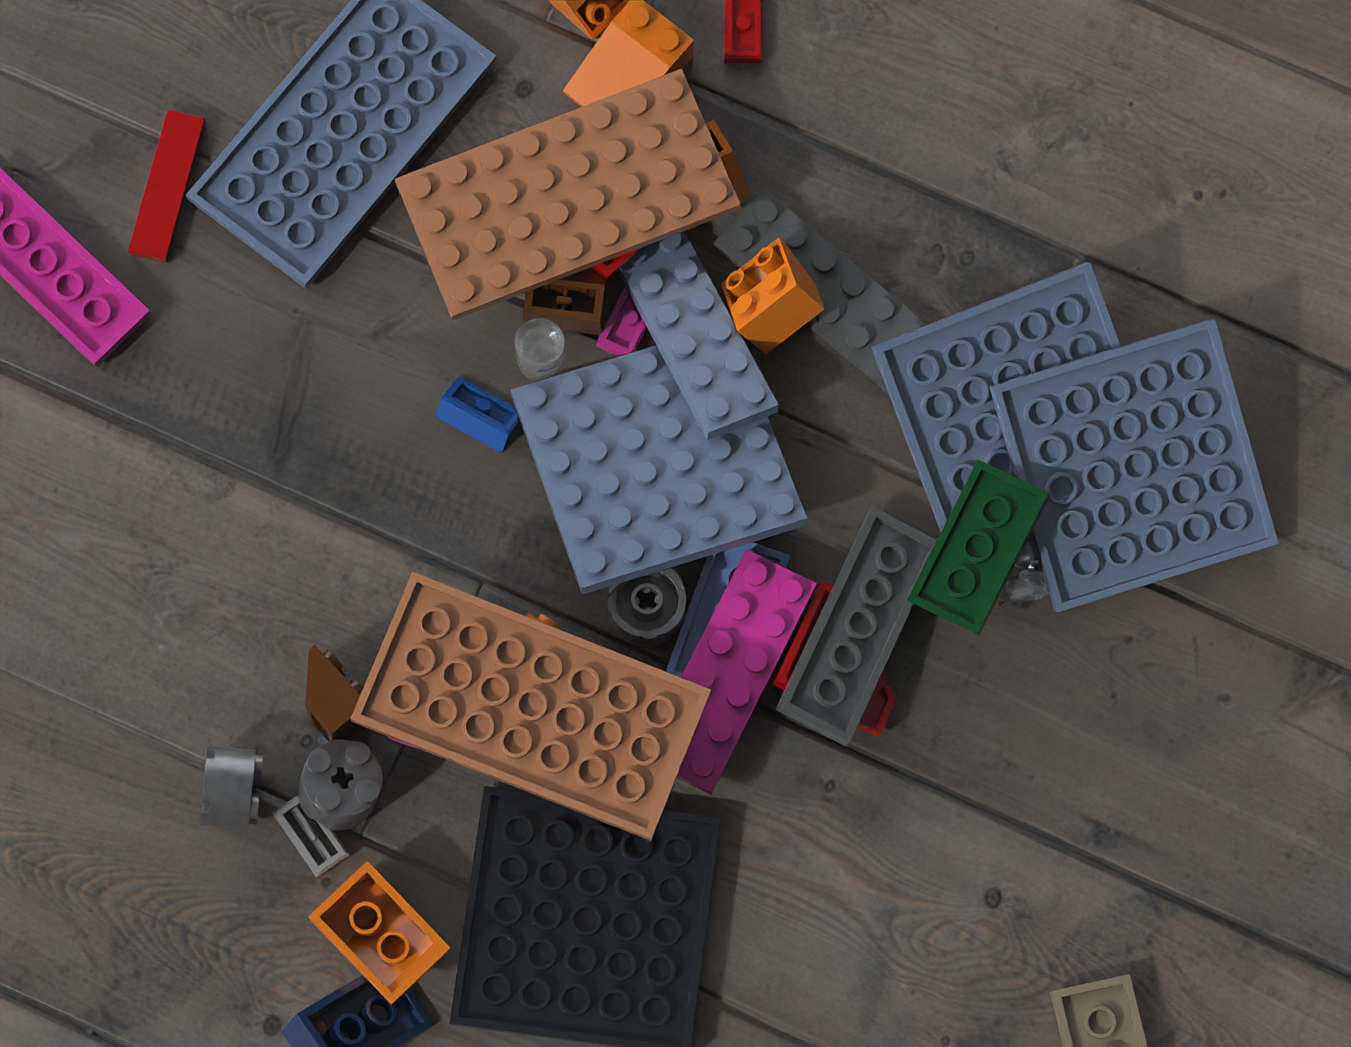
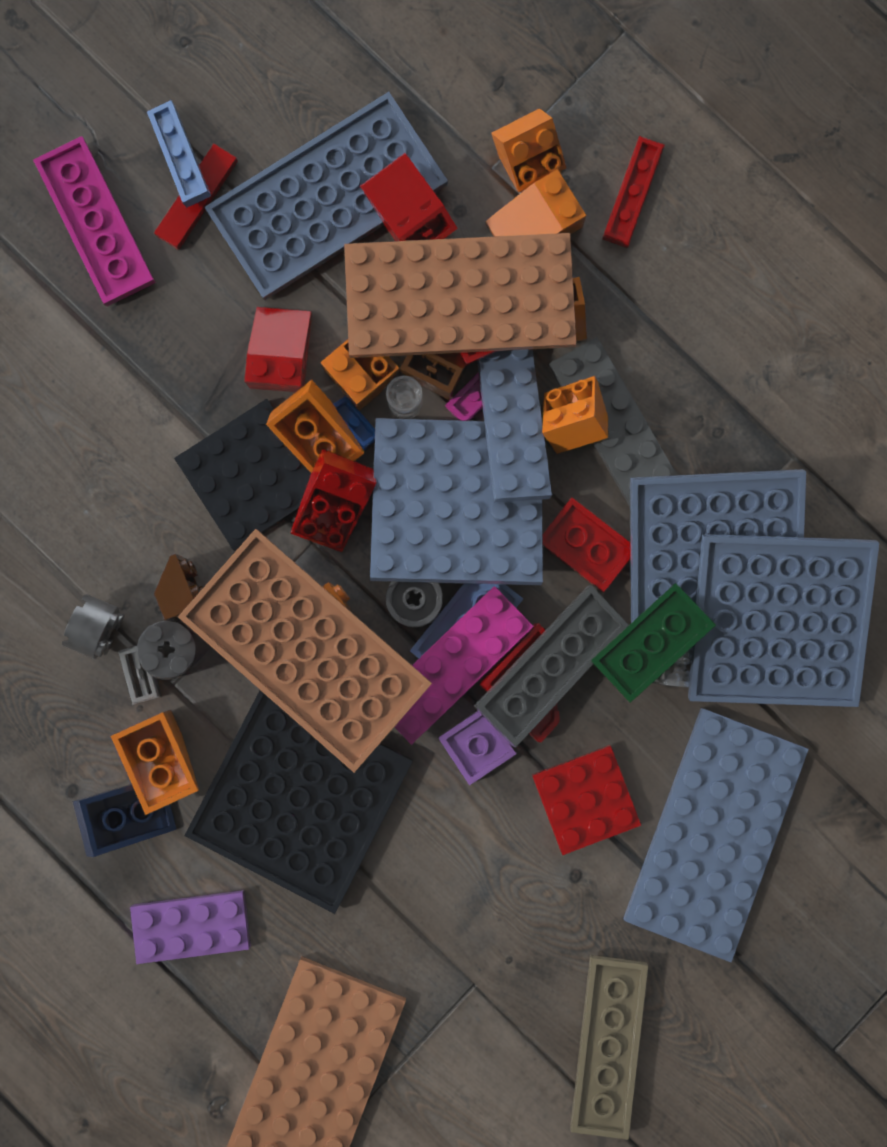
camera: 25 degrees right, 10 degrees up
none -> medium blue plate [147,100,211,208]
none -> black plate [174,399,311,551]
none -> red slope [244,307,312,392]
none -> orange slope [266,380,364,473]
none -> red slope [291,449,377,552]
none -> orange slope [321,339,400,411]
none -> red slope [360,153,458,241]
none -> medium lavender plate [438,711,516,785]
none -> red plate [531,745,641,856]
none -> red plate [542,497,631,593]
none -> sand blue plate [623,708,809,962]

